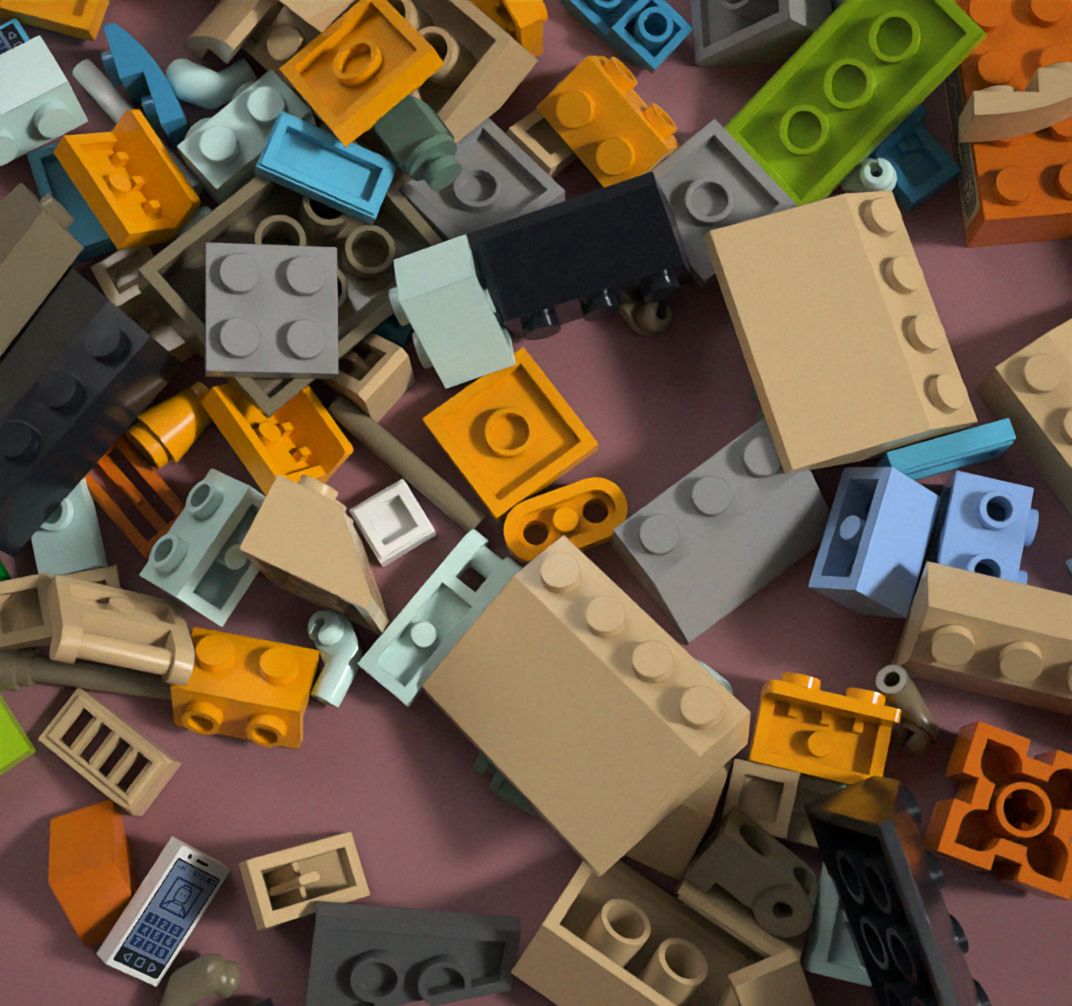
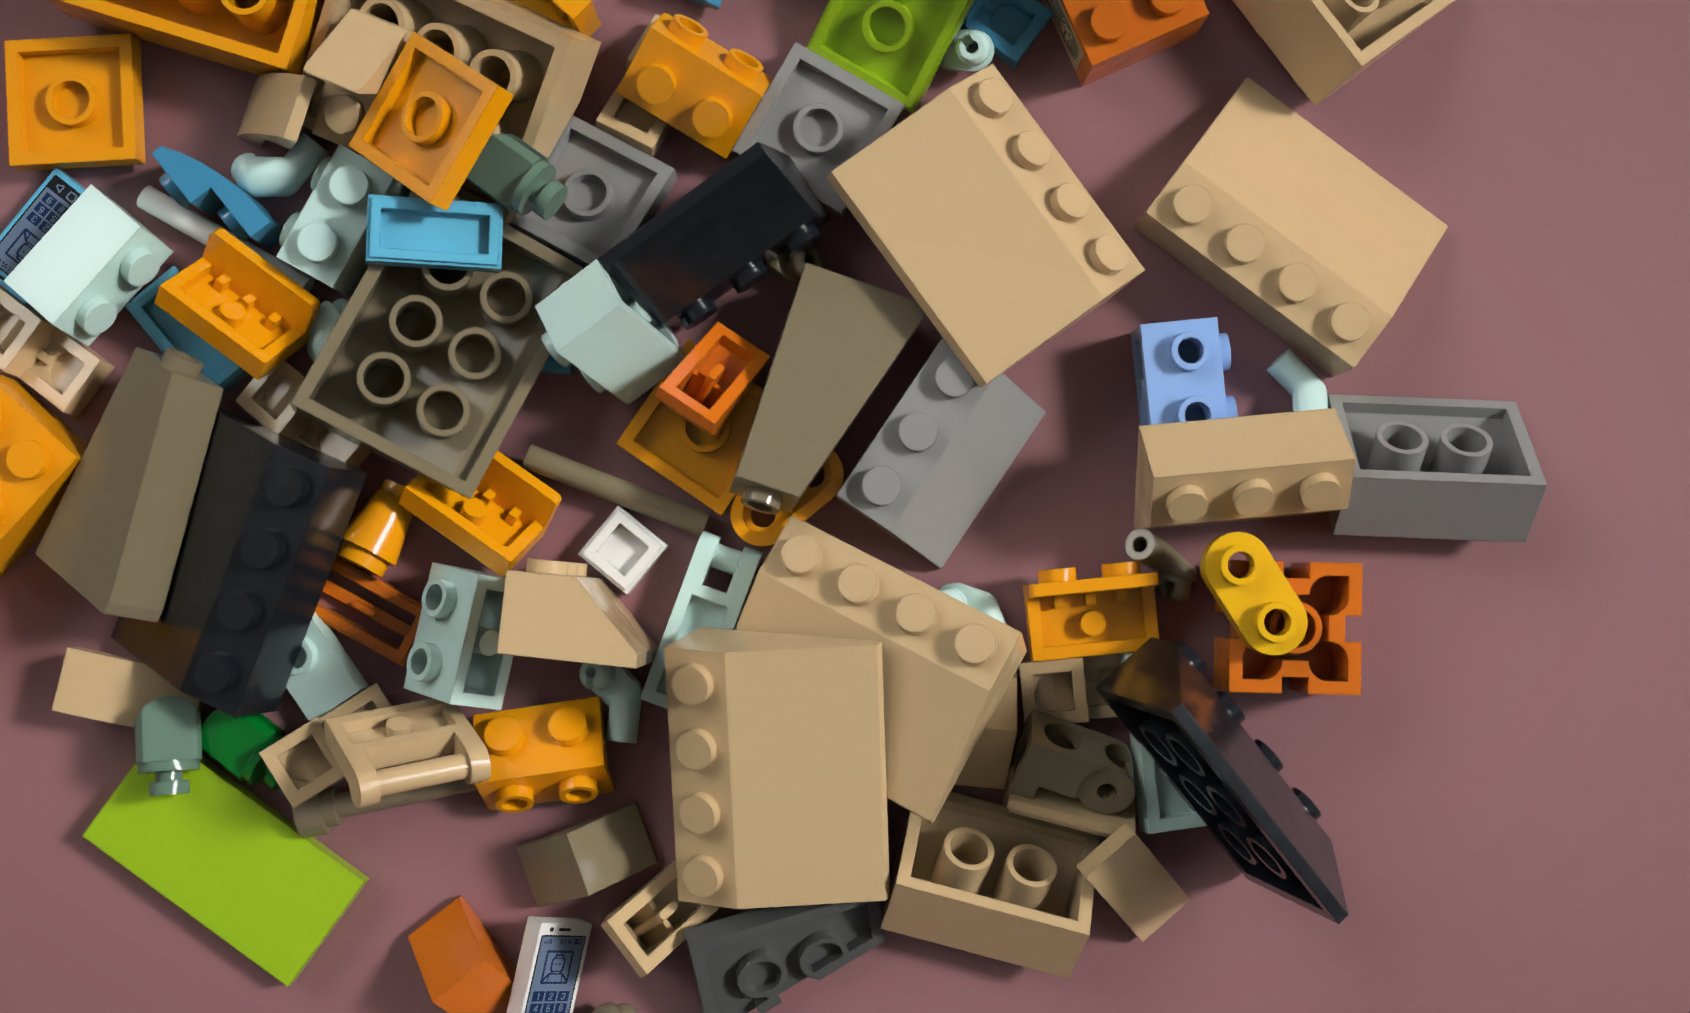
camera: 25 degrees left, 10 degrees up
tan slope [38,688,182,817] -> none
light grey plate [205,242,339,379] -> none
tan slope [320,332,415,423] -> none
light blue brick [808,467,941,618] -> none
medium azure tile [875,418,1017,481] -> none
none -> dark tan slope [516,802,658,907]
none -> orange slope [654,322,771,440]
none -> tan slope [664,627,890,909]
none -> dark tan slope [729,263,925,514]
none -> yellow plate [1200,532,1308,655]

